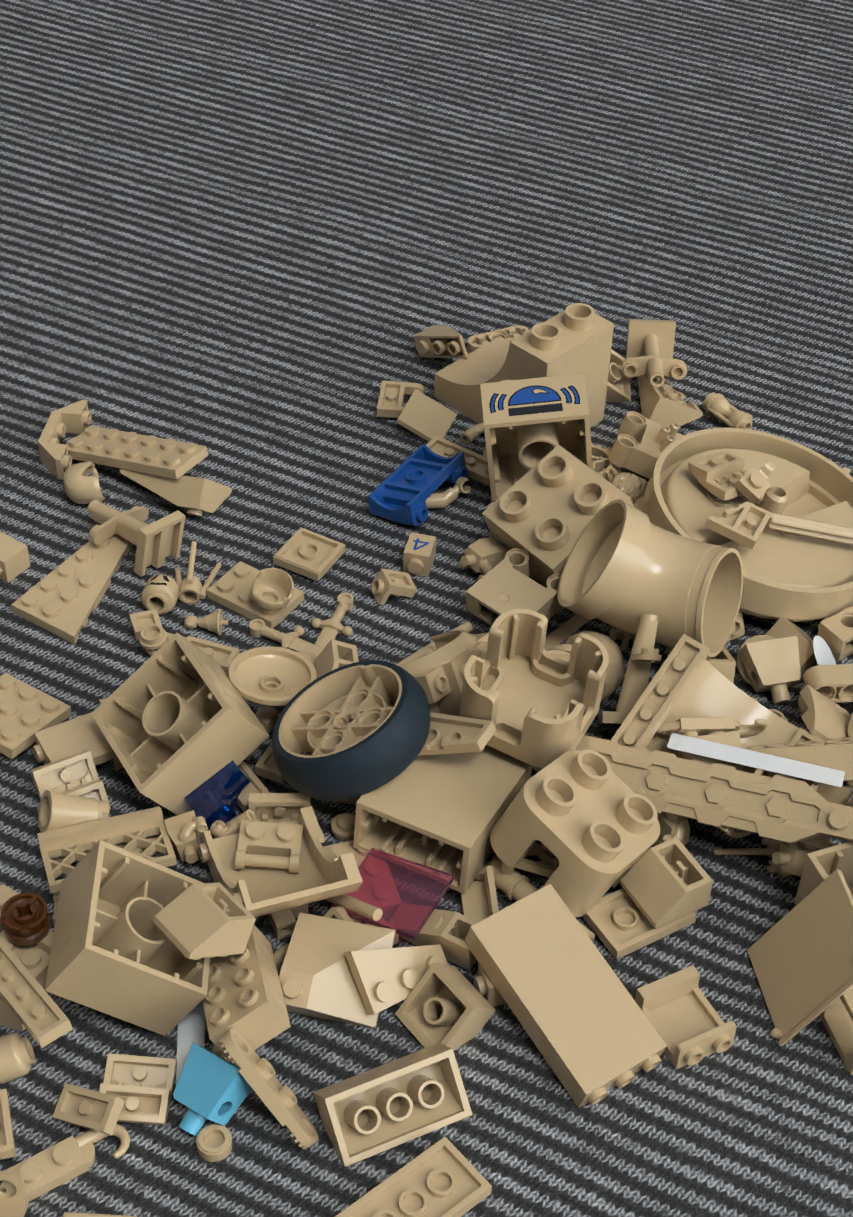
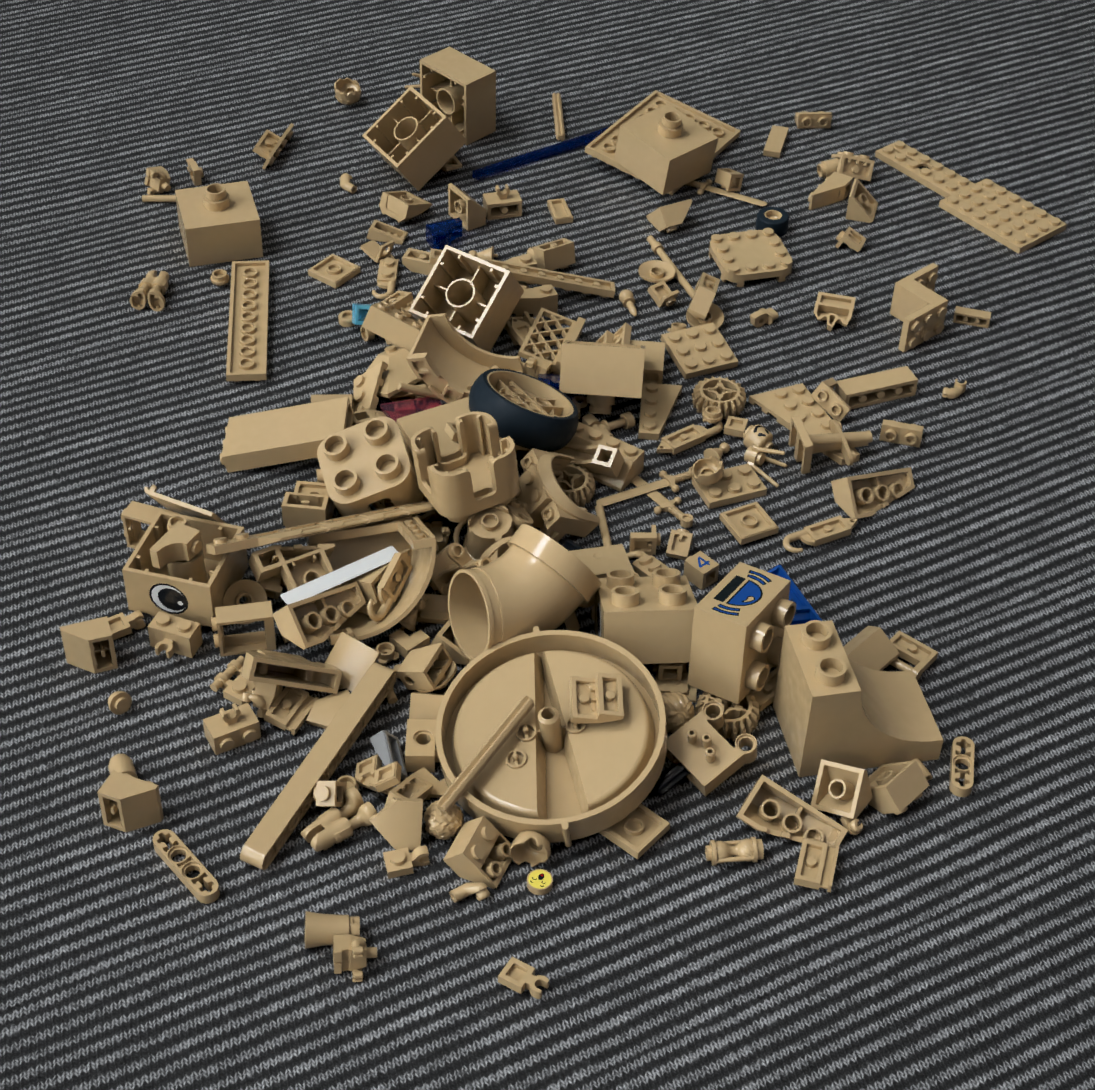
camera: 125 degrees right, 0 degrees up
reddish brown wheel [1,893,51,946] -> none
tan slope [38,400,92,480] -> none
tan plant [38,790,109,832] -> none
tan plate [52,1083,125,1136] -> none
tan helmet [63,461,105,504] -> none
tan plate [66,425,208,479] -> none
tan slope [153,882,256,960] -> none
tan plate [219,1028,319,1150] -> none
tan dish [228,646,317,707] -> none
tan slope [313,1043,473,1167] -> none
tan slope [413,325,468,358] -> none
tan piece [621,319,687,387] -> none
tan panel [635,965,737,1069] -> none
tan wing [704,501,772,549] -> none
tan plate [734,459,778,504] -> none
white sticker [813,636,836,666] -> none
none -> tan plate [627,550,669,577]
none -> tan bracket [629,525,661,555]
none -> tan gear [692,376,746,420]
none -> tan plate [783,515,858,553]
none -> tan plate [793,839,839,893]
none -> tan bracket [810,378,851,422]
none -> tan bracket [879,419,924,448]

